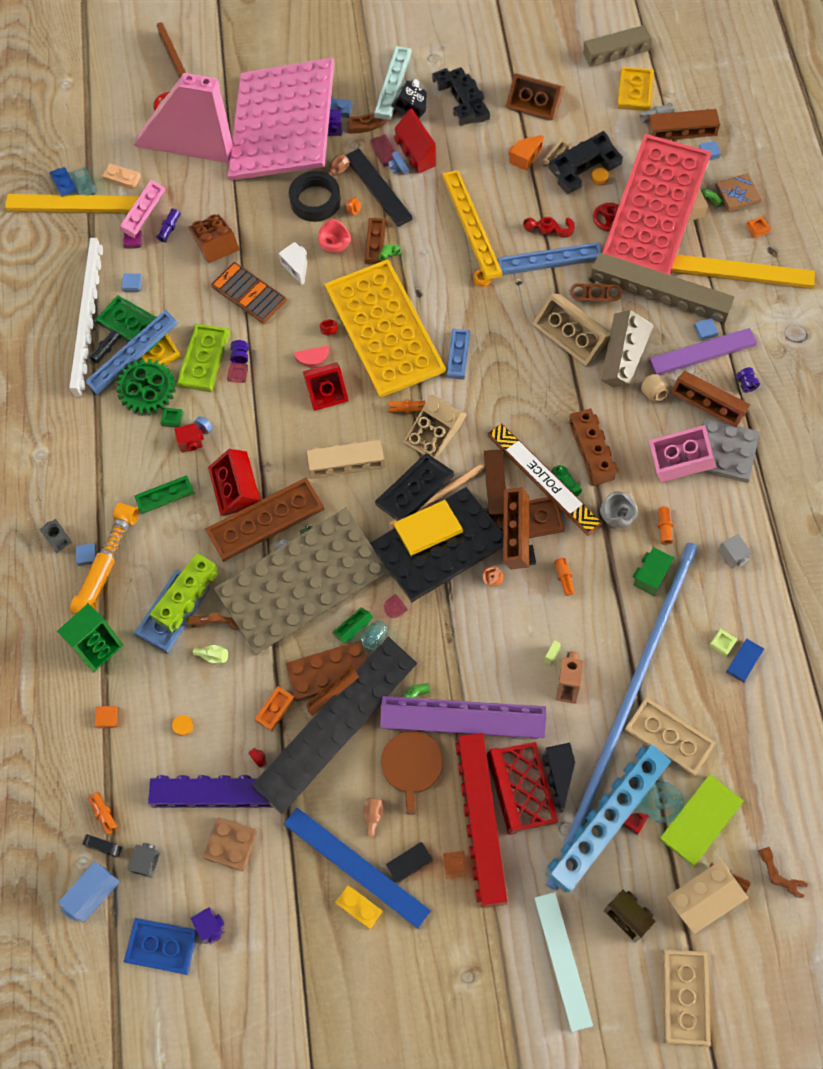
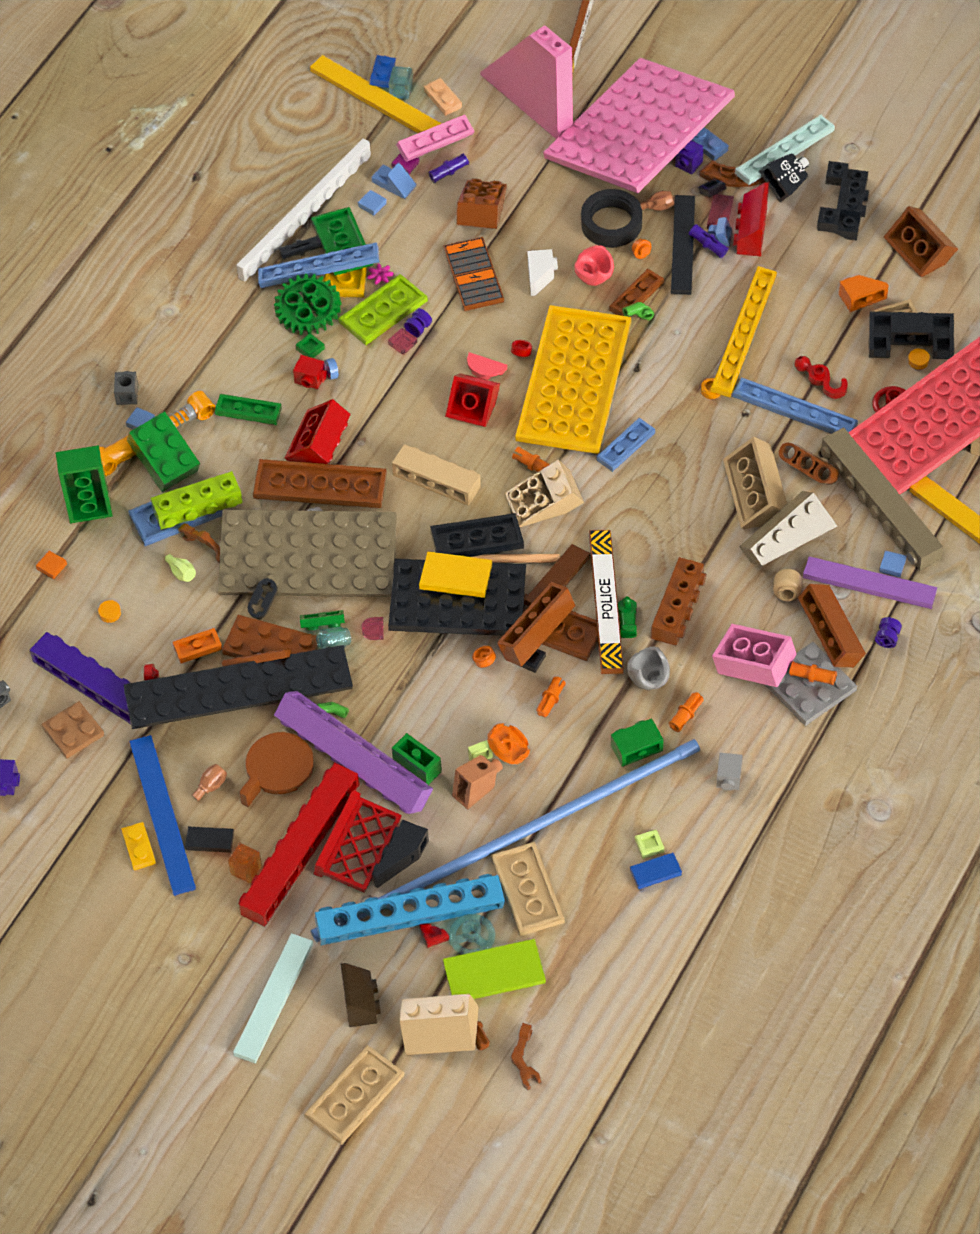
camera: 35 degrees right, 10 degrees down
none -> green brick [127,411,200,492]
none -> black beam [247,578,278,619]
none -> dark pink plant [367,263,394,284]
none -> medium blue slope [372,163,416,199]
none -> green brick [392,733,442,785]
none -> orange tile [487,723,530,764]
none -> dark purple pin [689,224,729,259]
none -> black tile [698,179,727,198]
none -> orange pin [789,661,837,685]

